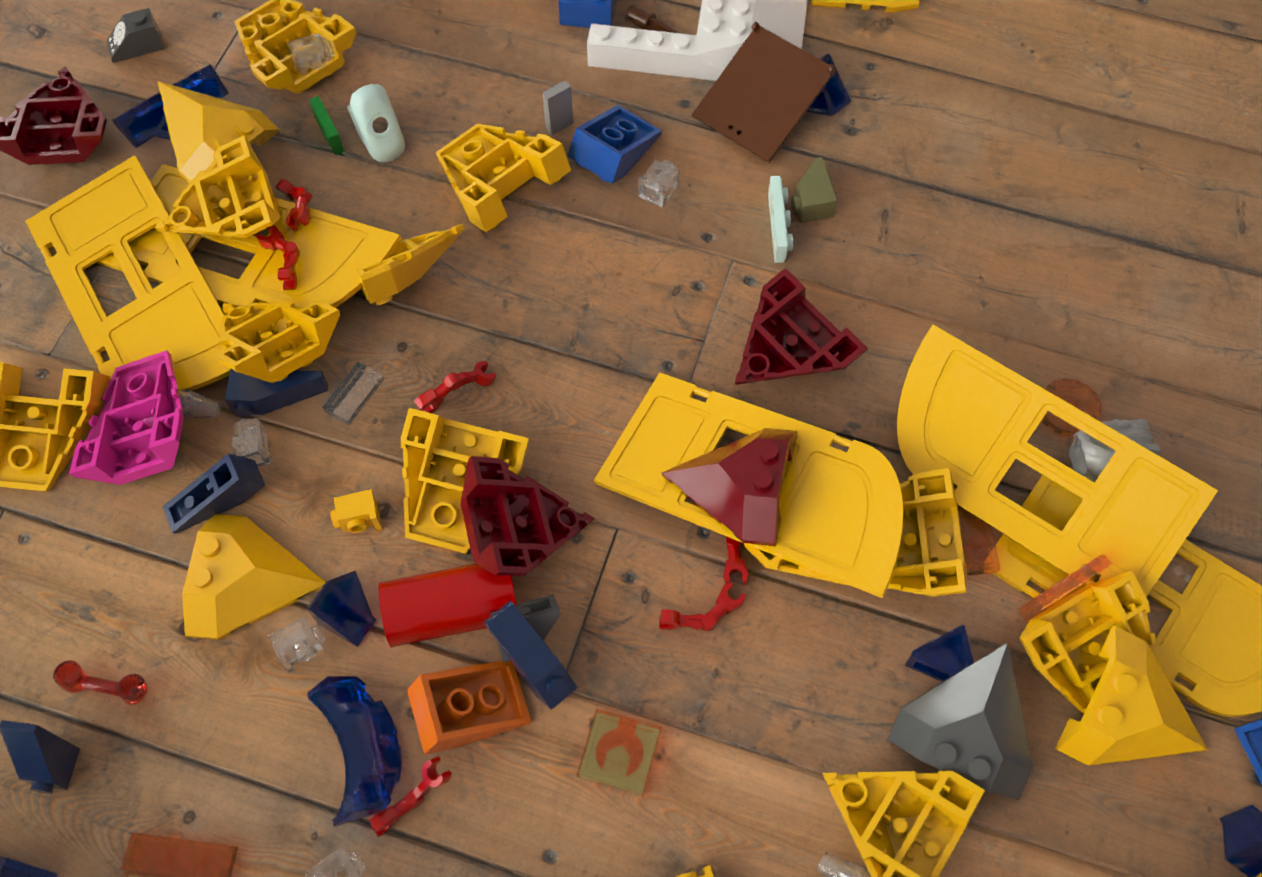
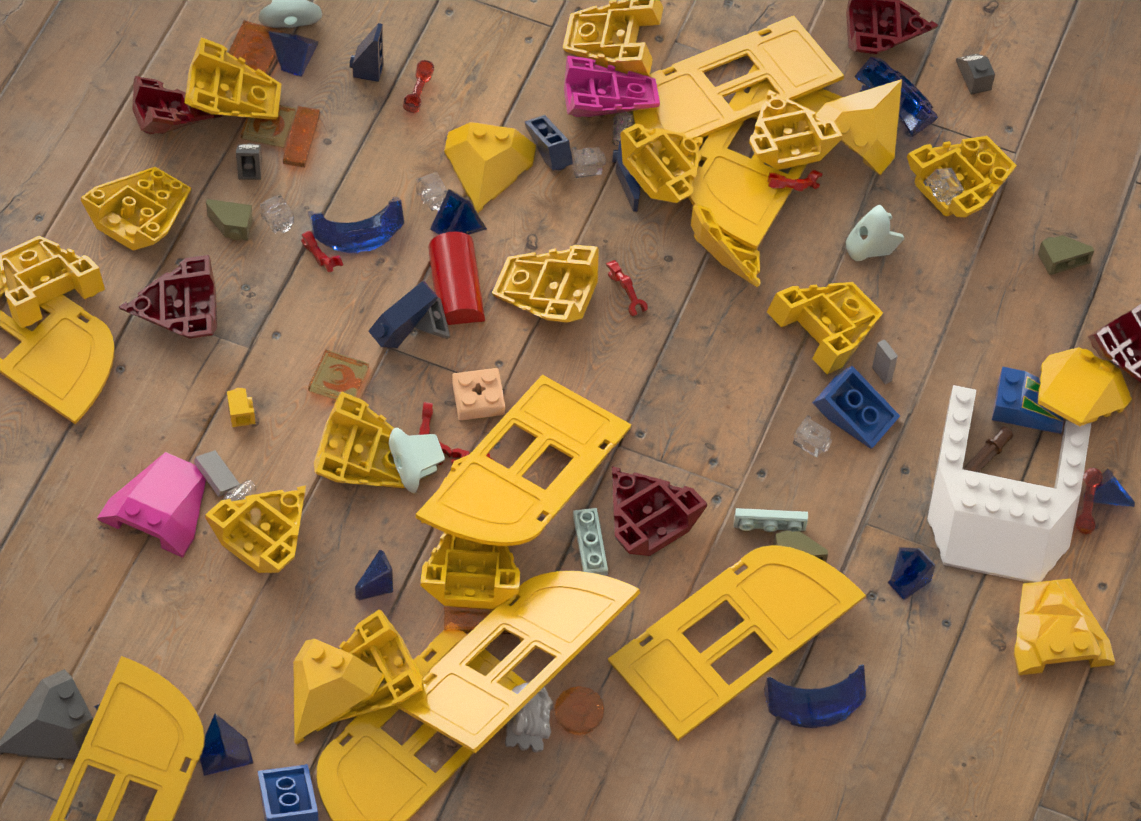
camera: 90 degrees right, 5 degrees down
red piece [256,225,300,290] -> none
green tile [309,96,344,155] -> none
clear tile [323,362,384,425] -> none
yellow brick [330,489,382,533] -> none
orange slope [407,660,532,755] -> none
dark red wedge [460,456,595,576] -> none
dark red wedge [661,428,797,547] -> none
reddish brown door [692,22,836,163] -> none
dark grey wedge [888,642,1033,800] -> none
clear orange tile [1018,554,1112,621] -> none
none -> yellow wedge [314,391,405,488]
none -> light aqua piece [389,428,445,494]
none -> light nougat brick [452,368,505,420]
none -> light aqua tile [573,508,608,575]
none -> yellow door [608,545,866,741]
none -> clear blue windscreen [764,664,866,728]

